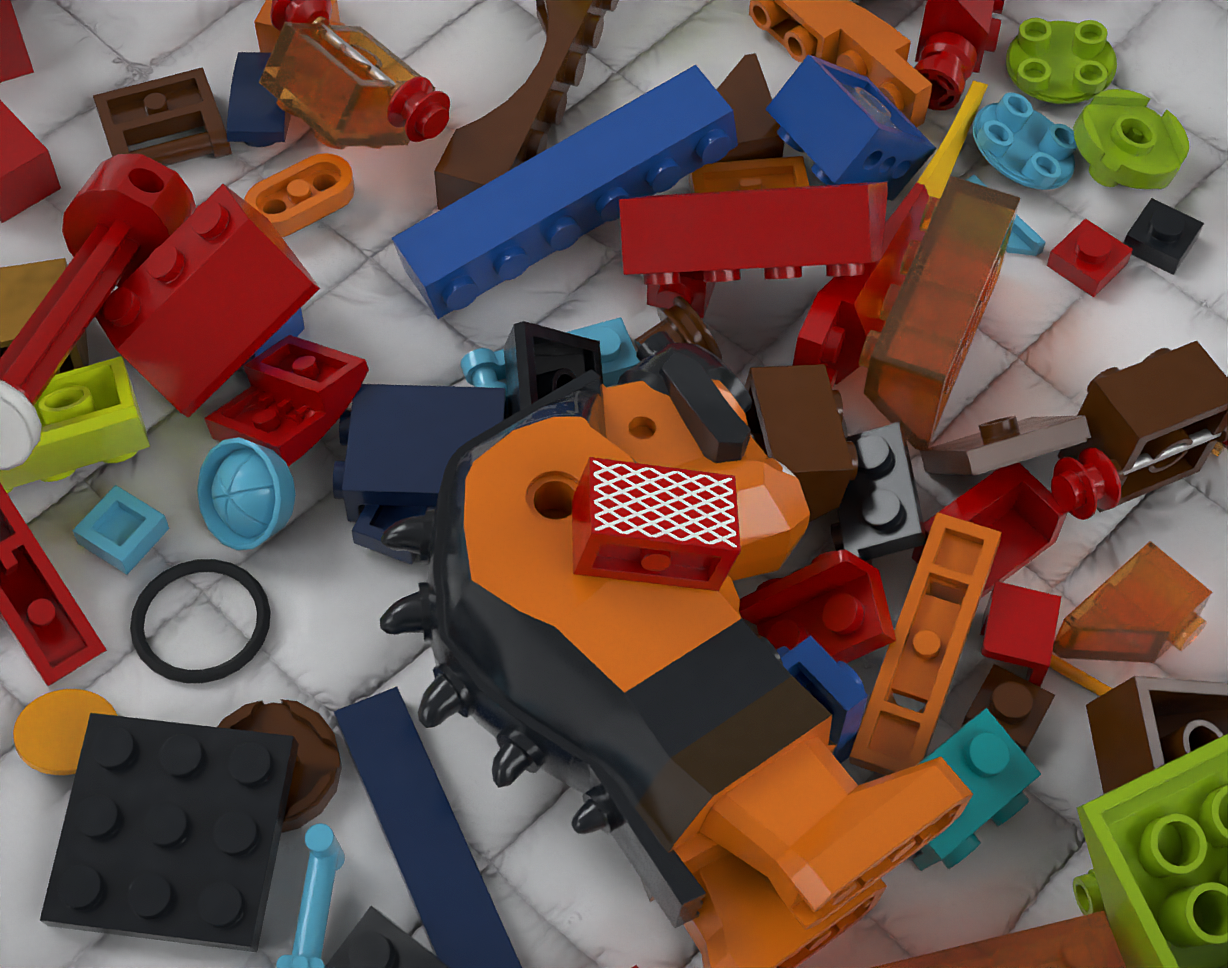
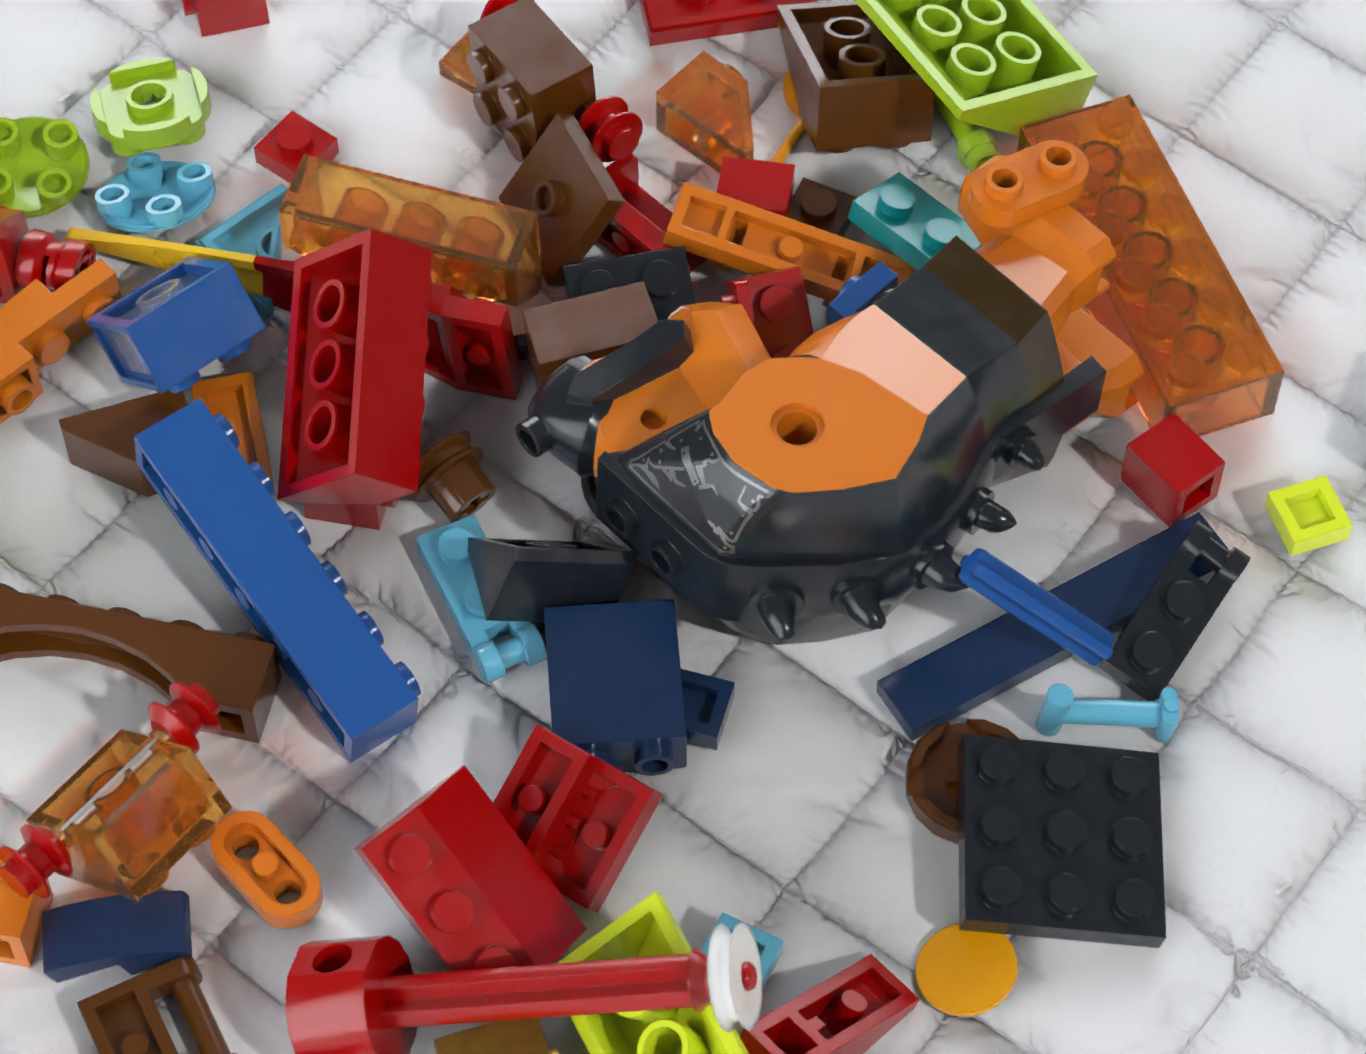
camera: 95 degrees left, 0 degrees up
black tyre [130,559,271,683] -> none
medium azure hat [197,437,296,551] -> none
red panel [572,457,741,591] -> none
black plate [1124,198,1204,275] -> none
none -> blue axle [958,548,1115,666]
none -> orange plate [968,140,1089,228]

